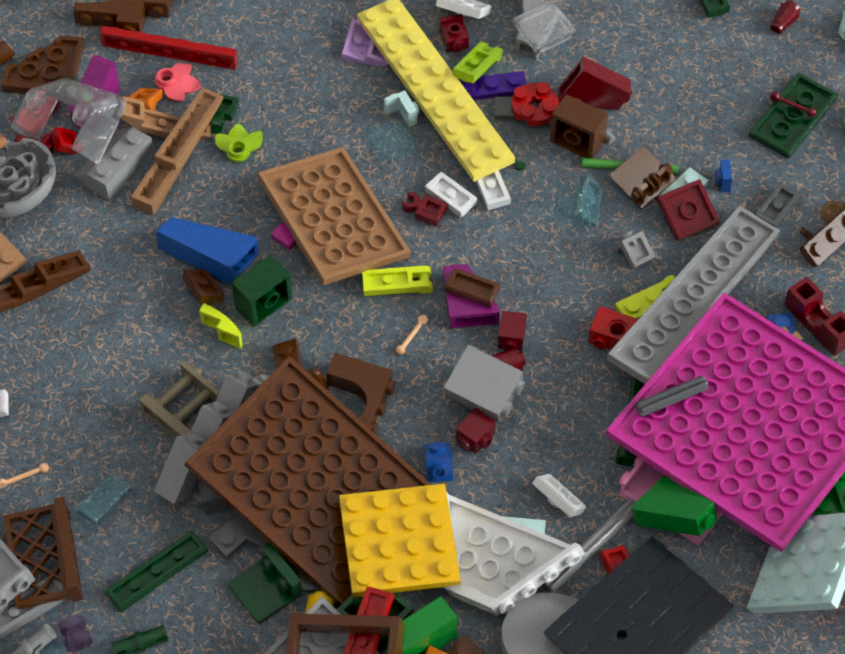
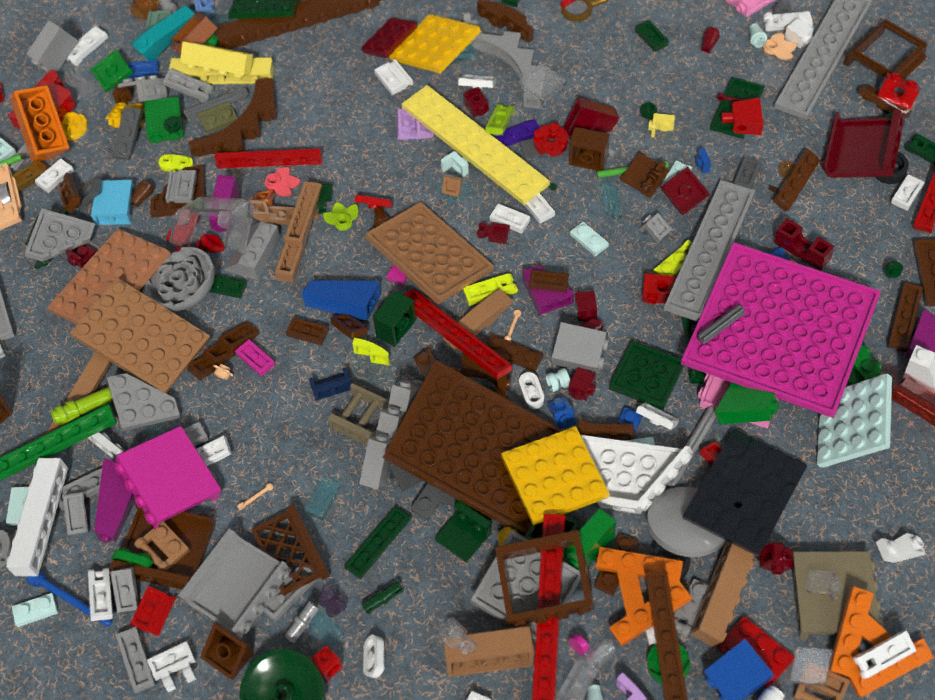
camera: 10 degrees left, 0 degrees up
none -> neon yellow plate [158,154,194,172]
none -> light grey plate [165,170,197,203]
none -> dark green plate [209,274,247,299]
none -> light nougat plate [213,364,233,380]
none -> dark pink plate [235,340,275,377]
none -> reddish brown plate [286,317,329,345]
none -> dark blue hinge [309,367,351,401]
none -> red plate [354,195,394,209]
none -> reddish brown cone [373,207,389,228]
none -> red plate [403,289,512,379]
none -> medium nougat tile [442,174,463,197]
none -> medium nougat slope [442,289,513,351]
none -> reddish brown plate [486,334,543,372]
none -> white plate [519,372,544,409]
none -> light aqua wheel [546,368,570,393]
none -> light aqua plate [570,222,609,257]
none -> reddish brown plate [578,420,634,440]
none -> dark green plate [609,341,684,410]
none -> blue plate [617,407,643,433]
none -> dark green plate [640,102,658,119]
none -> light yellow bracket [648,113,675,137]
none -> red torso [721,98,764,135]

